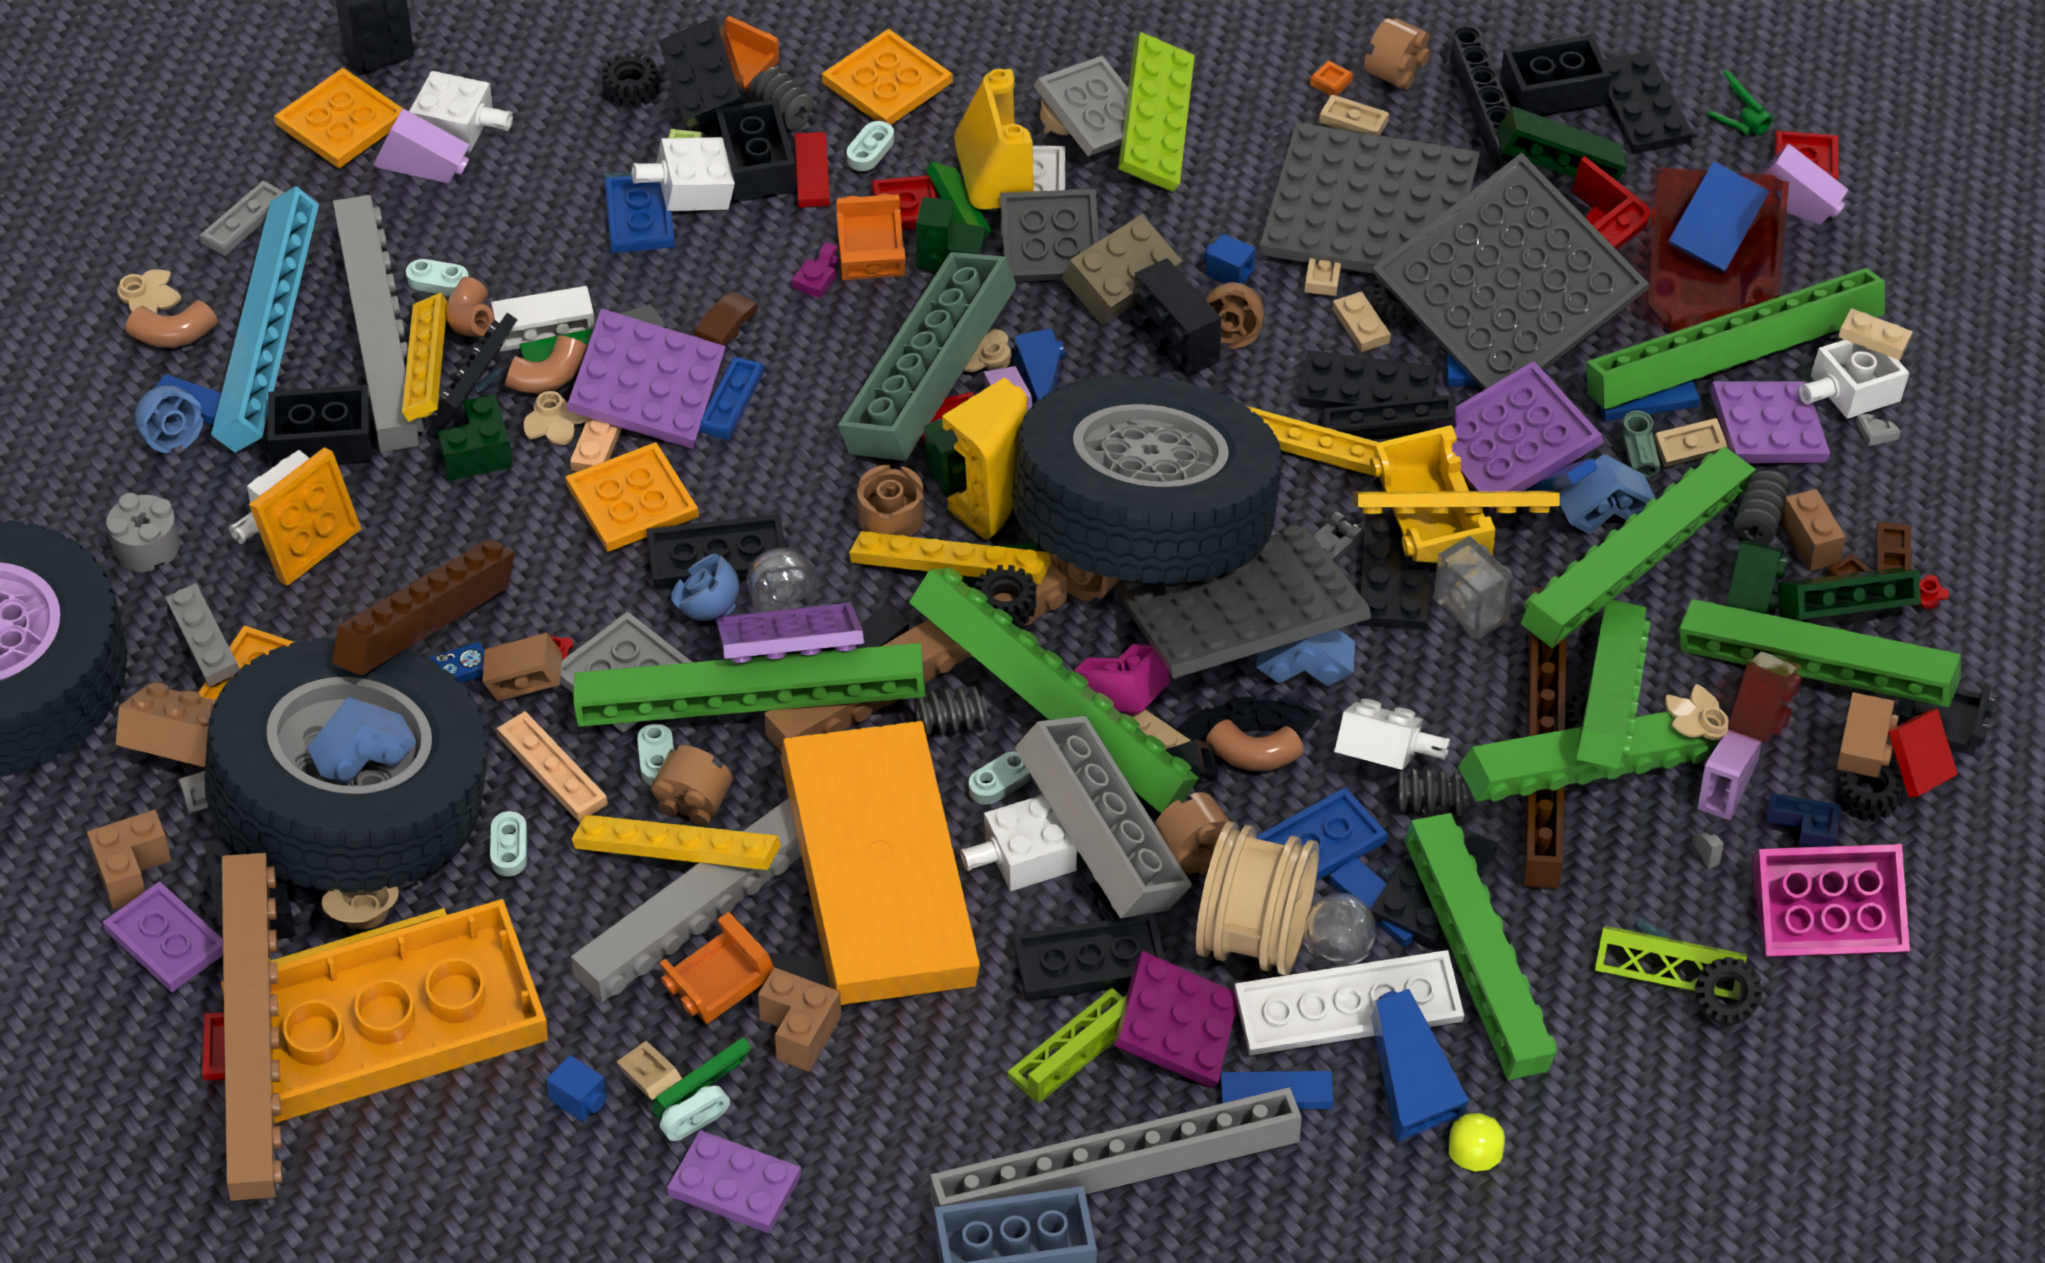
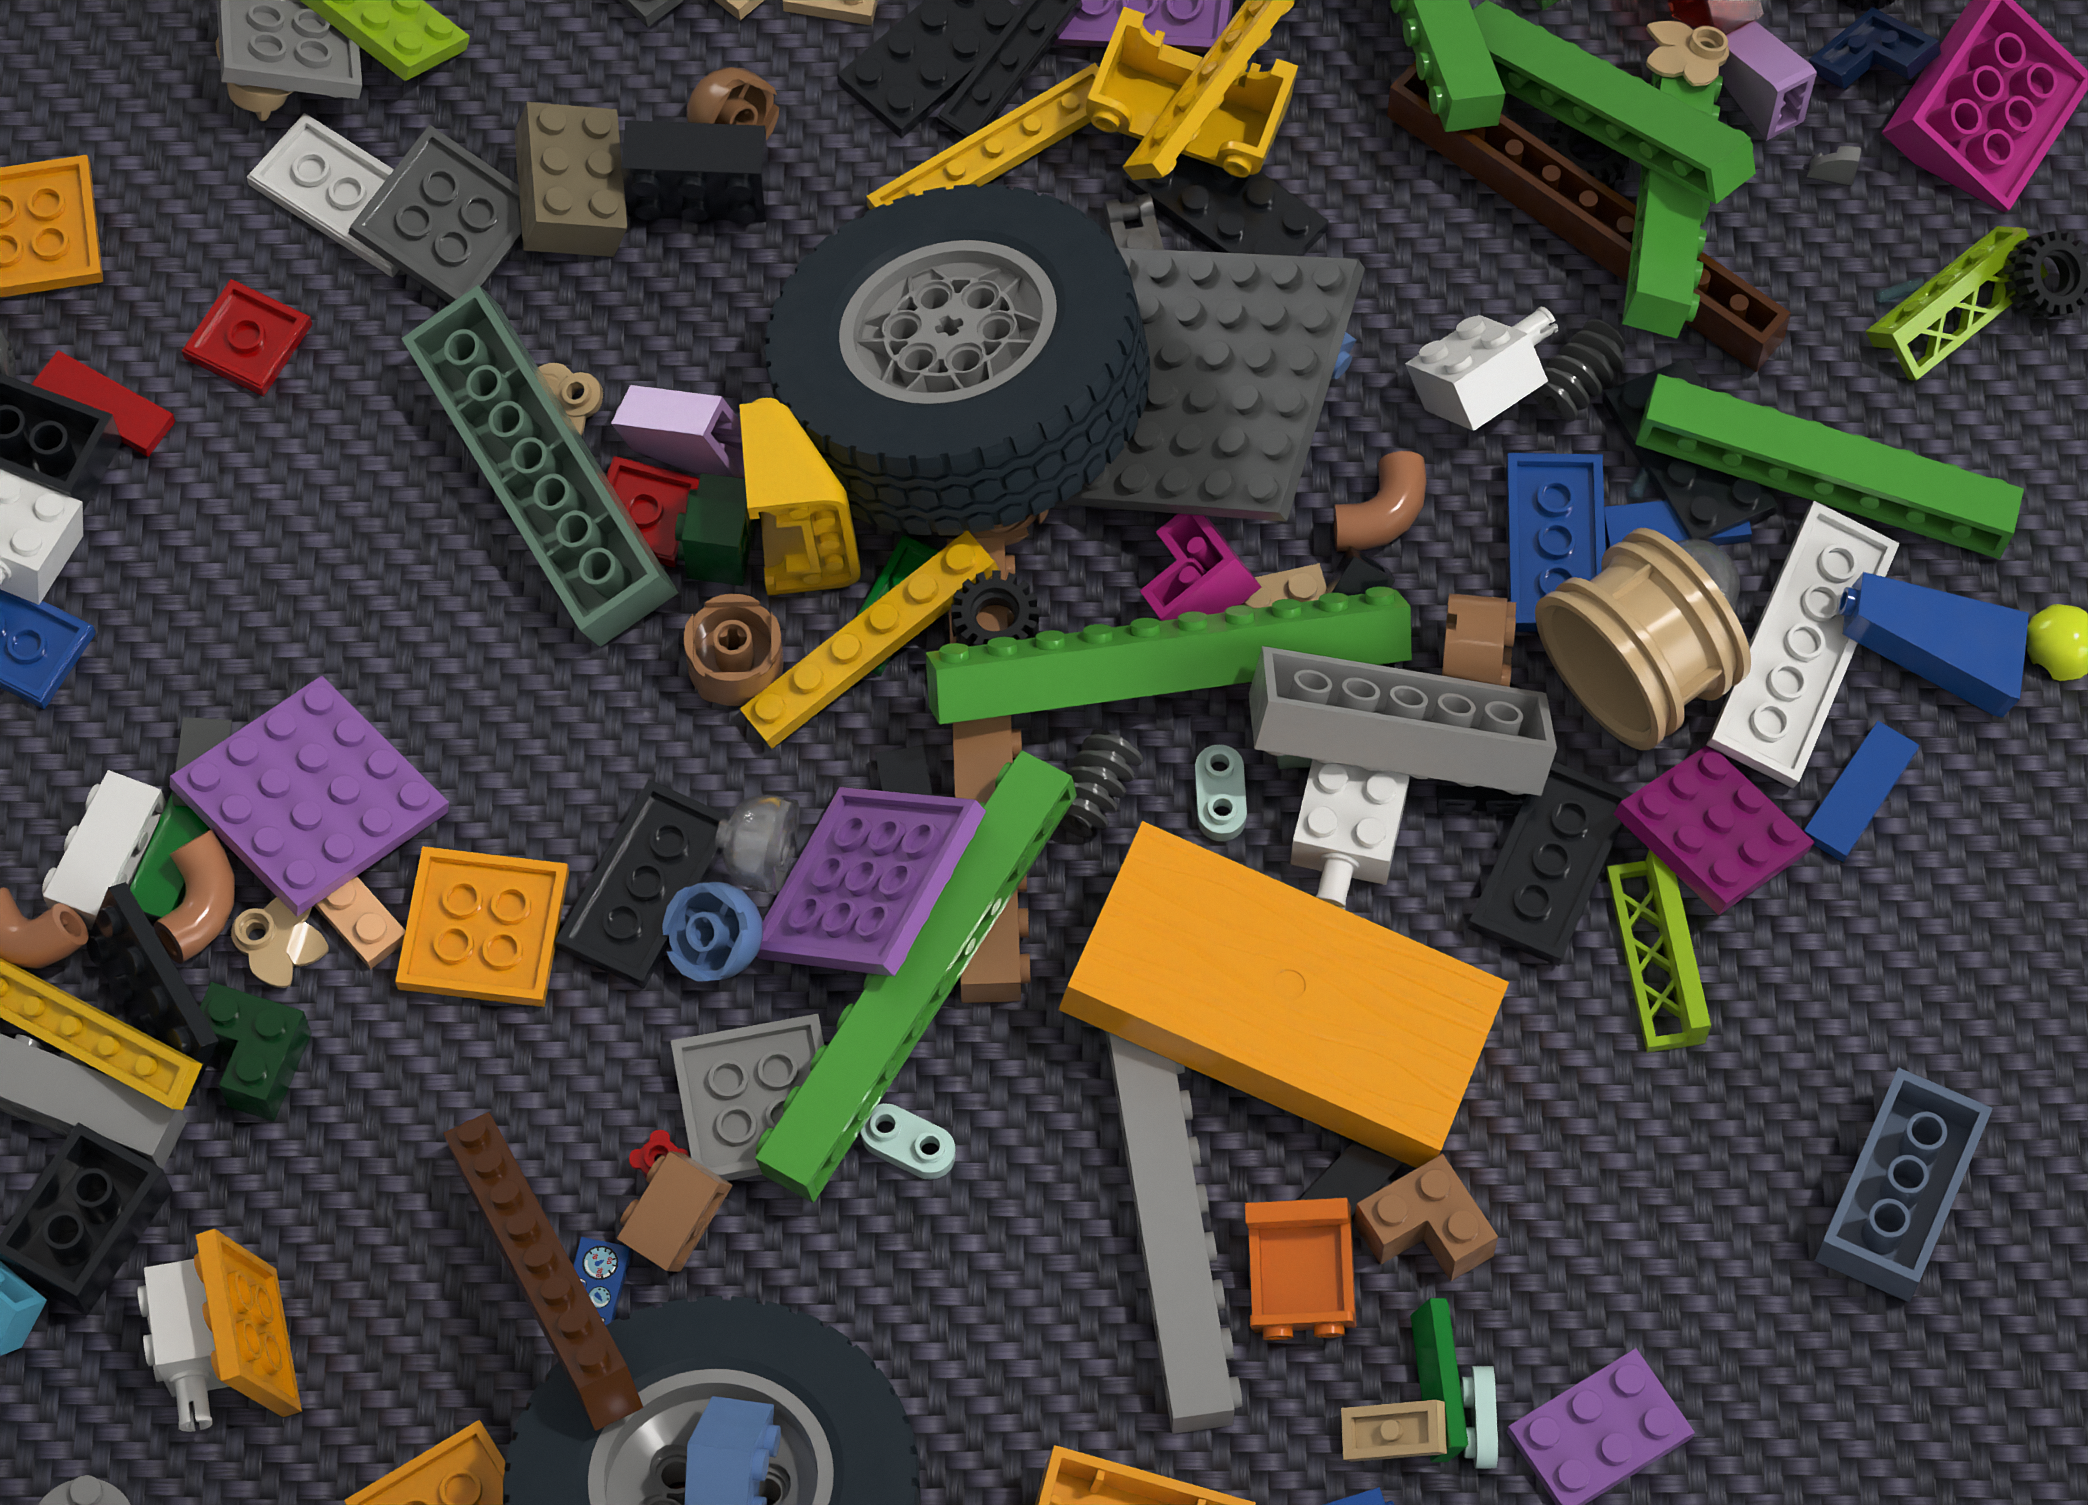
camera: 55 degrees left, 15 degrees up
light aqua plate [490,811,527,876] -> none
light nougat plate [497,711,608,822] -> none
yellow plate [572,815,781,870] -> none
medium nougat brick [651,745,733,826] -> none
reddish brown slope [694,292,758,345] -> none
blue tile [699,356,765,440] -> none
magenta plate [792,242,839,299] -> none
orange panel [836,194,906,280] -> none
light aqua plate [847,121,894,171] -> none
dark green brick [916,197,986,271] -> none
green tile [926,162,991,237] -> none
light grey brick [930,1087,1302,1207] -> none
yellow windscreen [954,69,1034,209] -> none
blue slope [1014,328,1065,405] -> none
black tile [1176,696,1320,743] -> none
blue brick [1204,233,1256,284] -> none
clear brick [1434,535,1514,640] -> none

